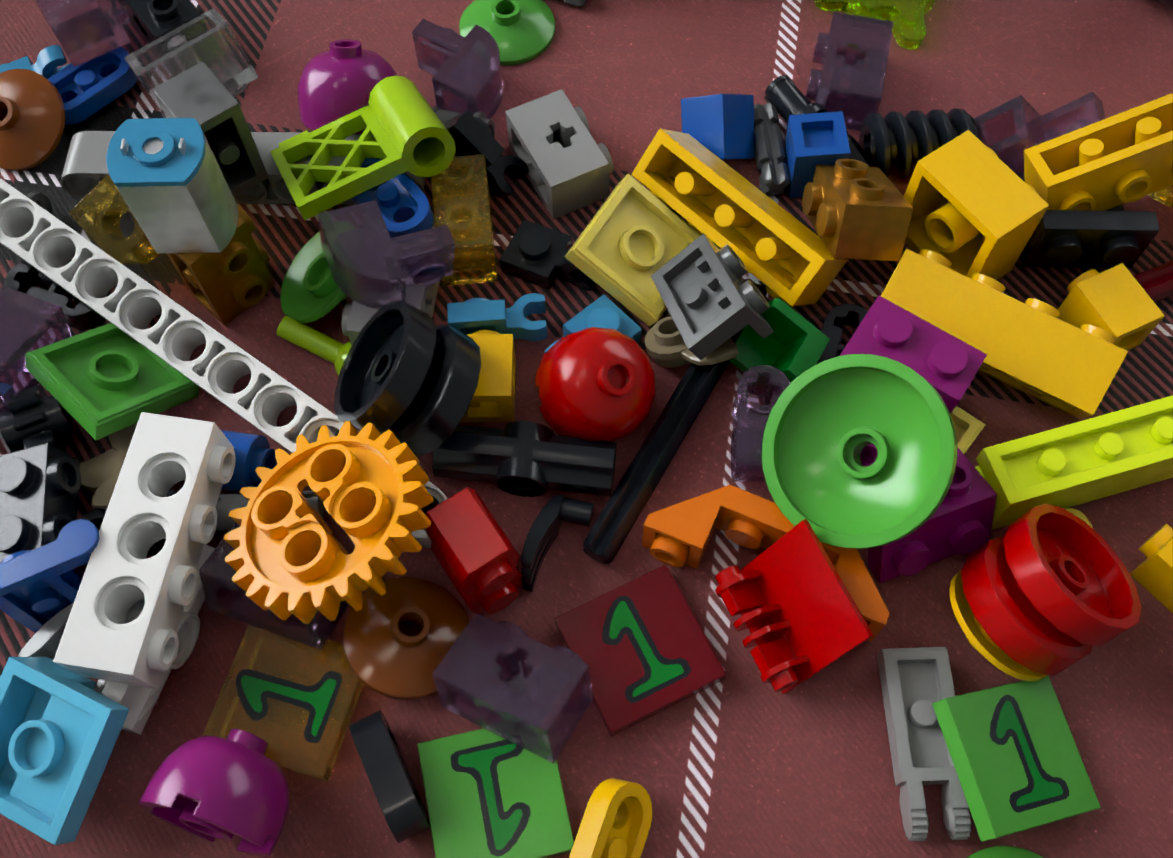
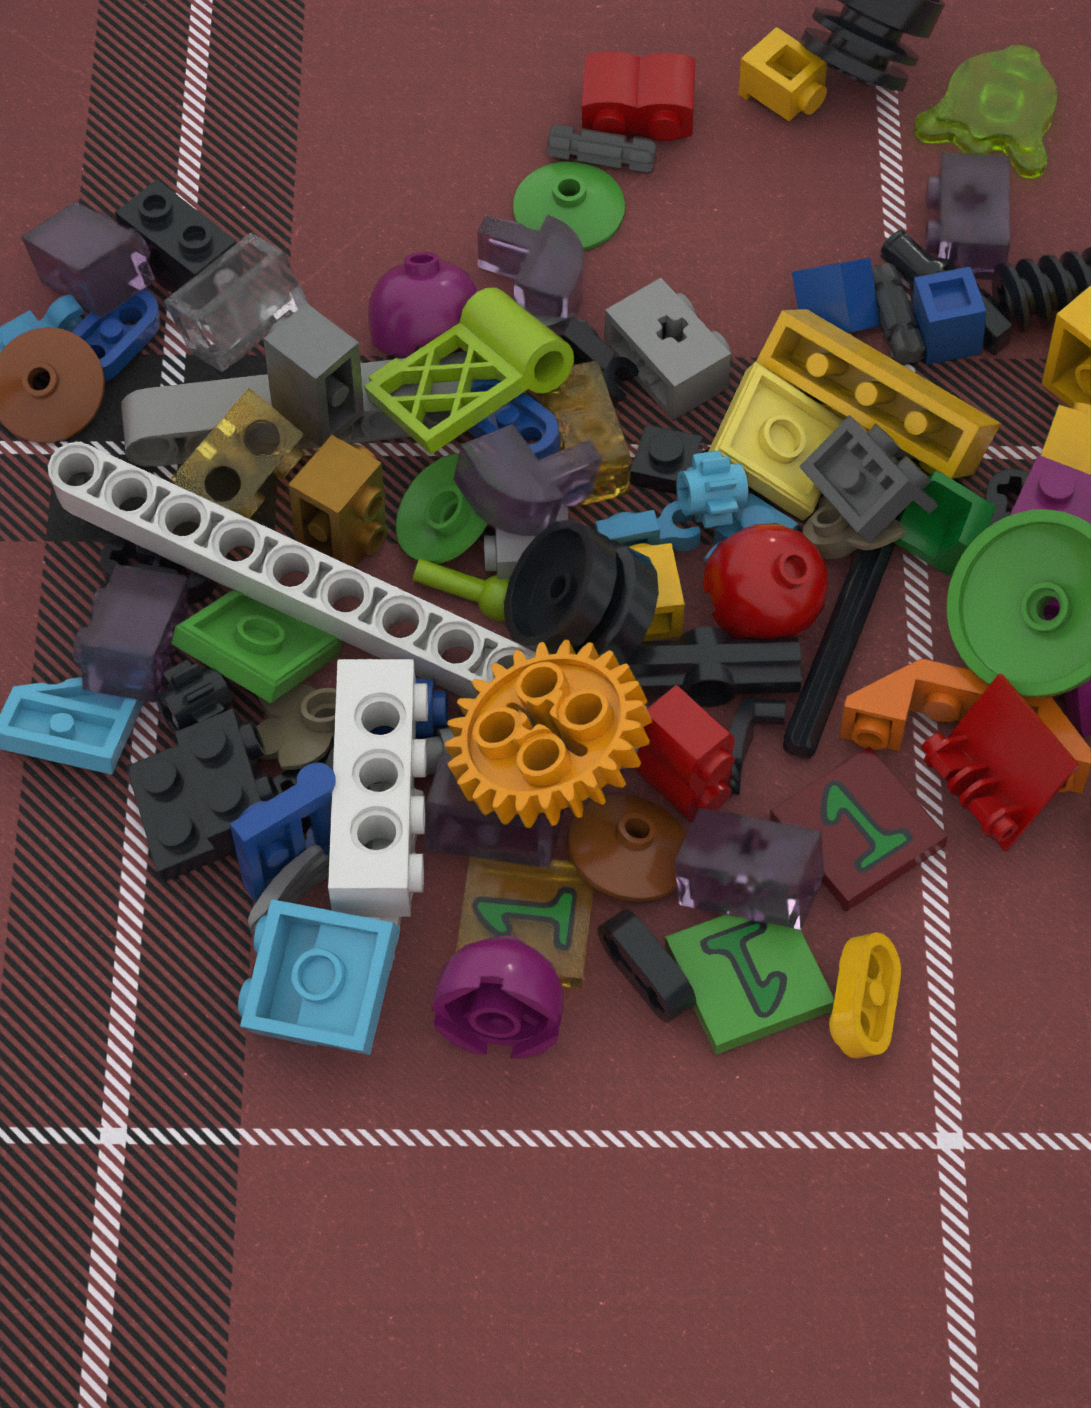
camera: 10 degrees left, 5 degrees down
piece [106,118,238,253] -> none
clear purple piece [731,365,790,482] -> none
pearl gold brick [802,159,913,261] -> none
none -> medium azure gear [676,451,749,528]

